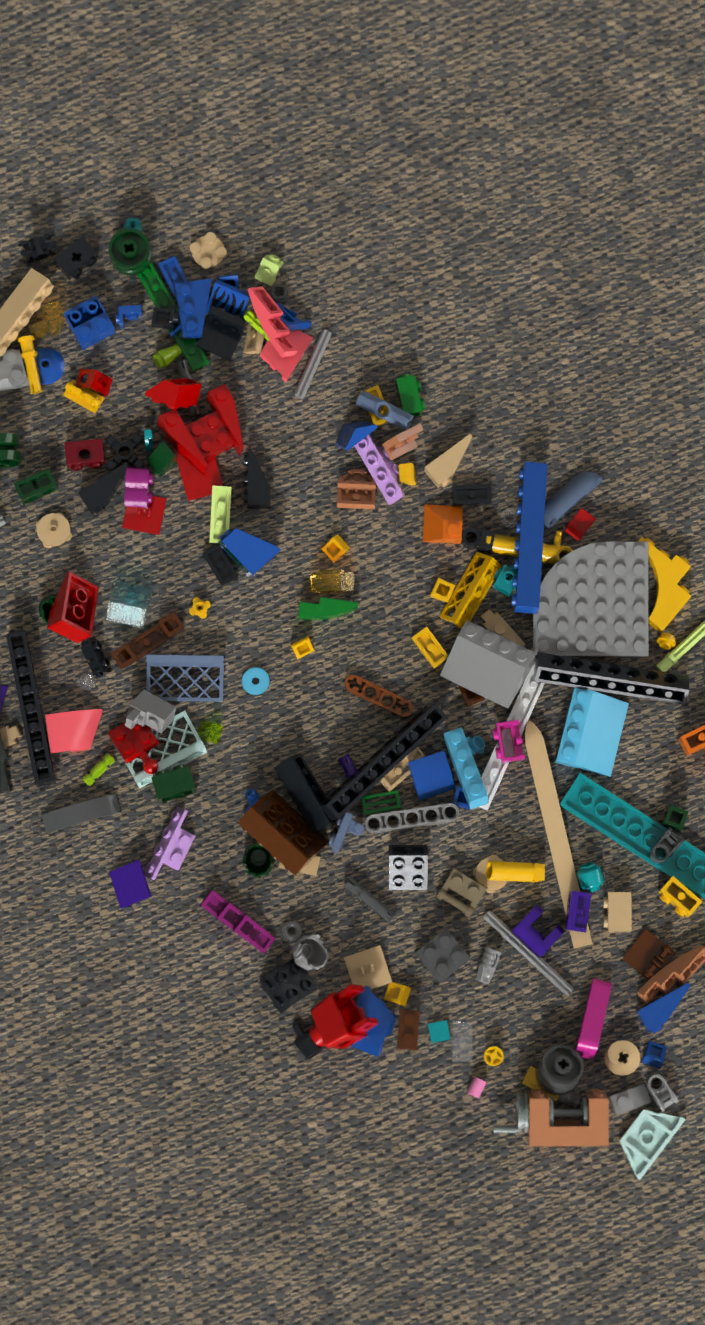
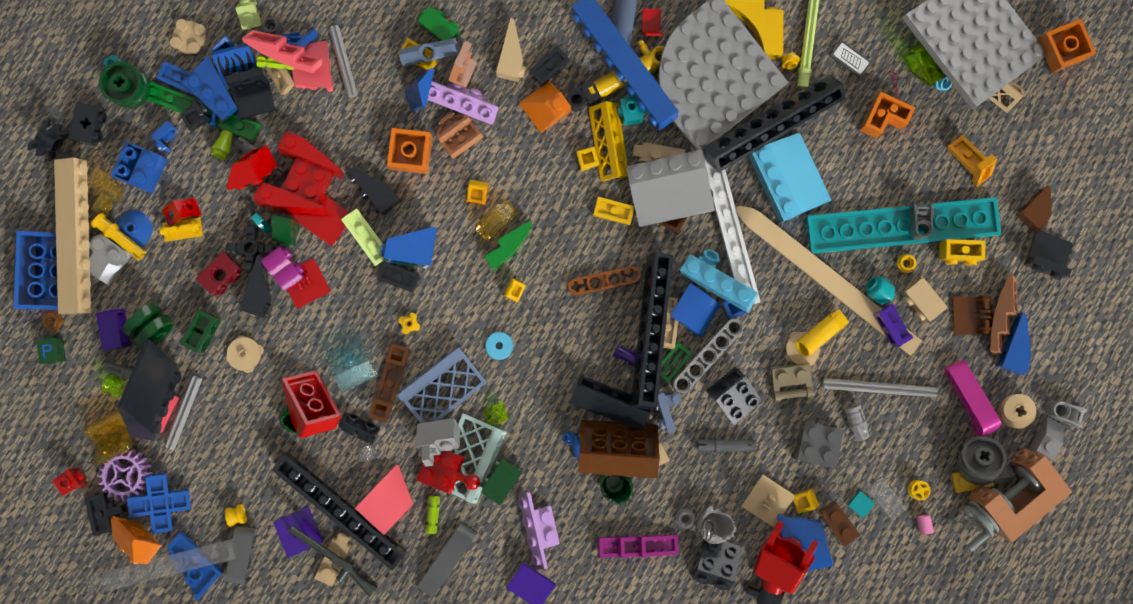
camera: 35 degrees left, 5 degrees up
yellow slope [399,463,417,485] -> none
dark pink window [492,720,525,763] -> none
dark purple connector [512,905,565,957] -> none
light aqua wing [619,1110,686,1180] -> none
blue slope [642,1041,667,1069] -> none
dark green brick [661,805,688,832] -> none
none -> orange brick [387,128,432,174]
none -> yellow plate [897,254,916,273]

